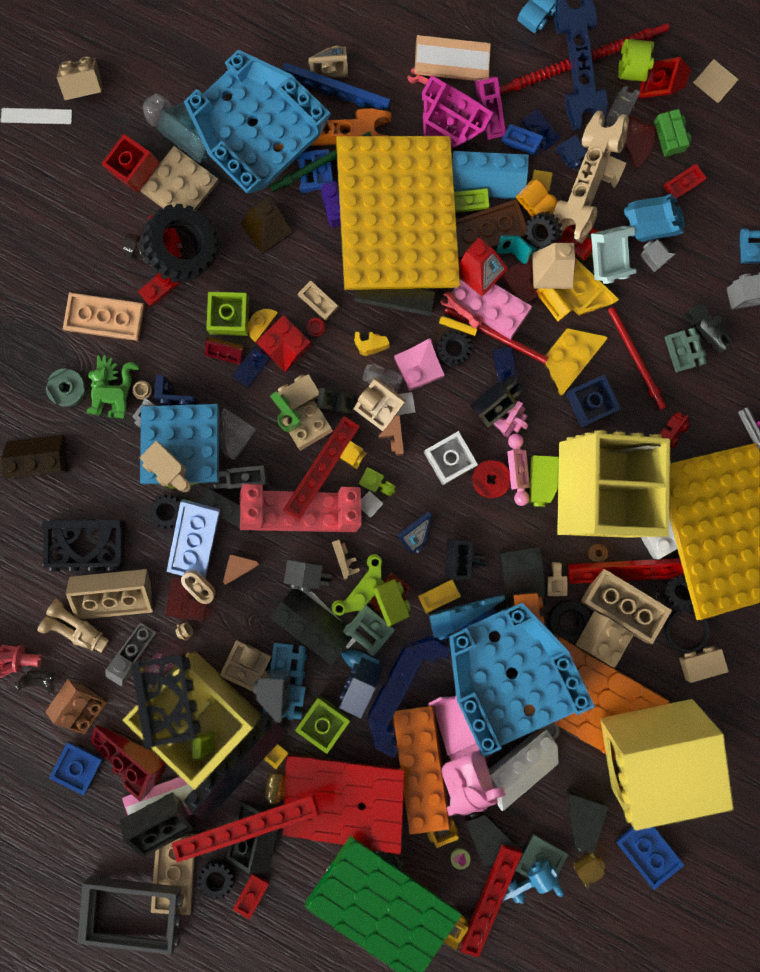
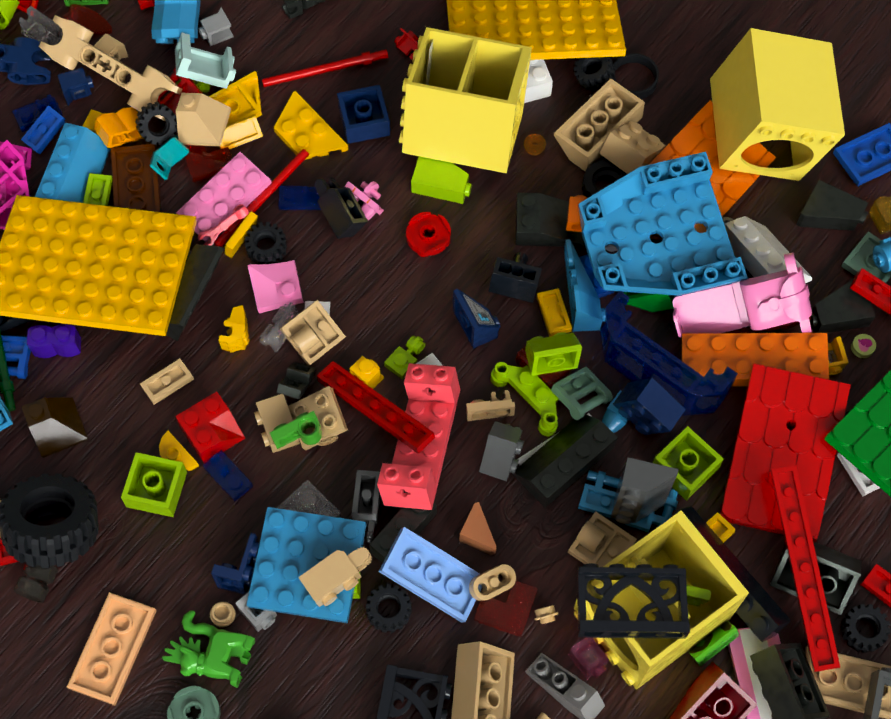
camera: 80 degrees left, 20 degrees down
red hinge [138,273,181,307] -> none
dark red plate [204,336,244,365] -> none
clear yellow brick [265,773,286,804] -> none
red plate [306,318,325,337] -> none
nougat slope [379,415,404,456] -> none
white brick [424,431,478,485] -> none
red slope [459,238,508,297] -> none
bright pink plate [507,434,530,506] -> none
tan plate [547,562,568,596] -> none
red plate [567,558,684,584] -> none
sand green plate [664,328,707,373] -> none
tan piece [679,646,729,683] -> none

